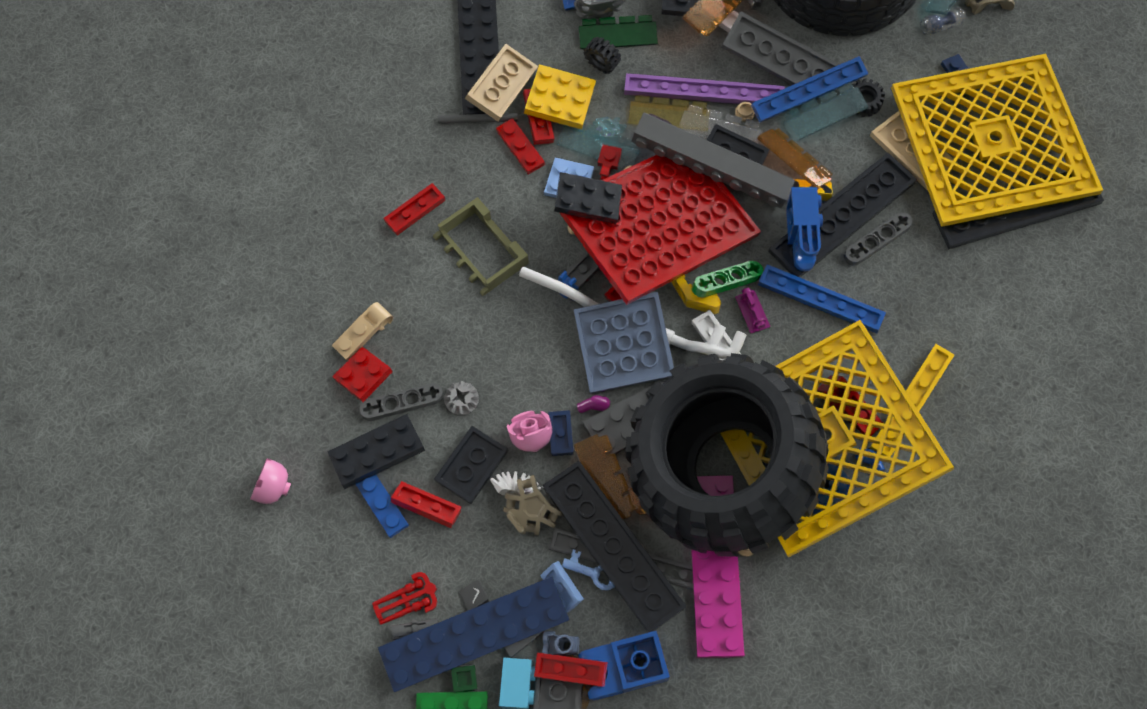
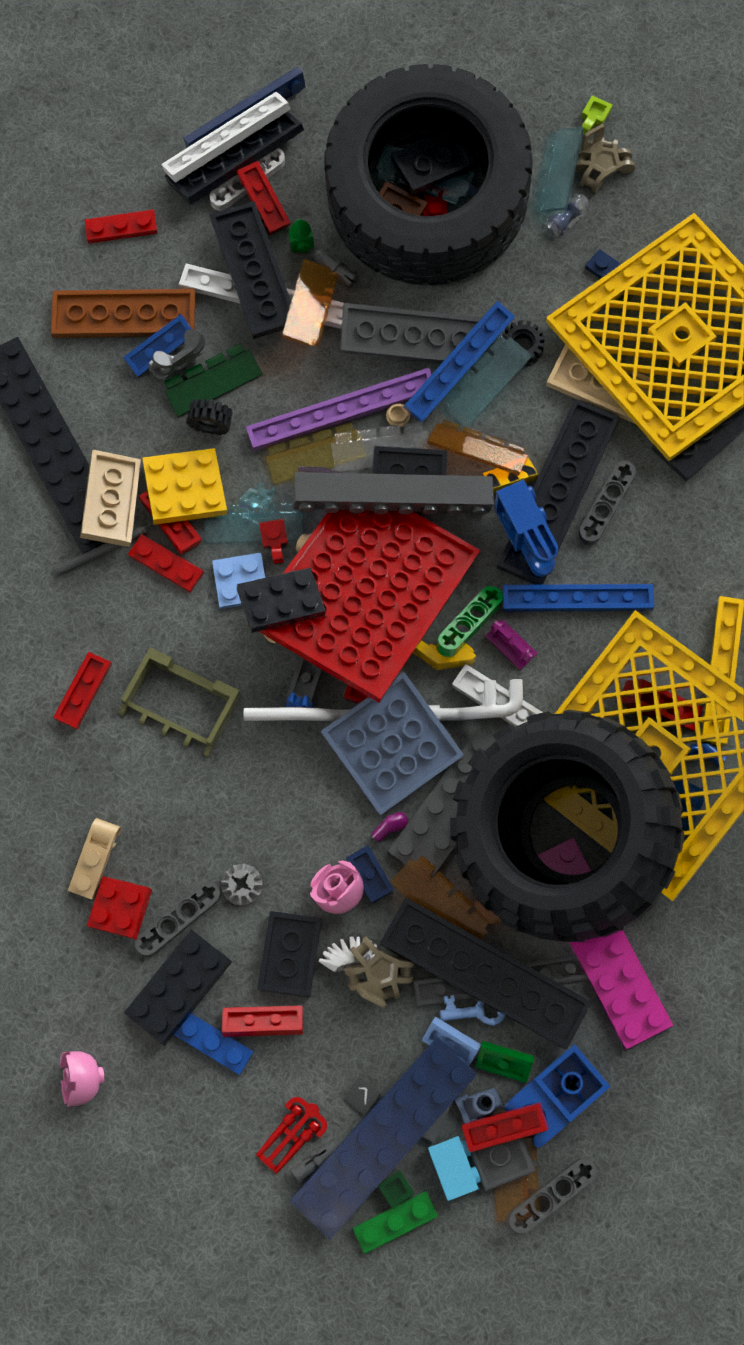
camera: 25 degrees left, 5 degrees up
none -> green plate [475,1041,534,1083]

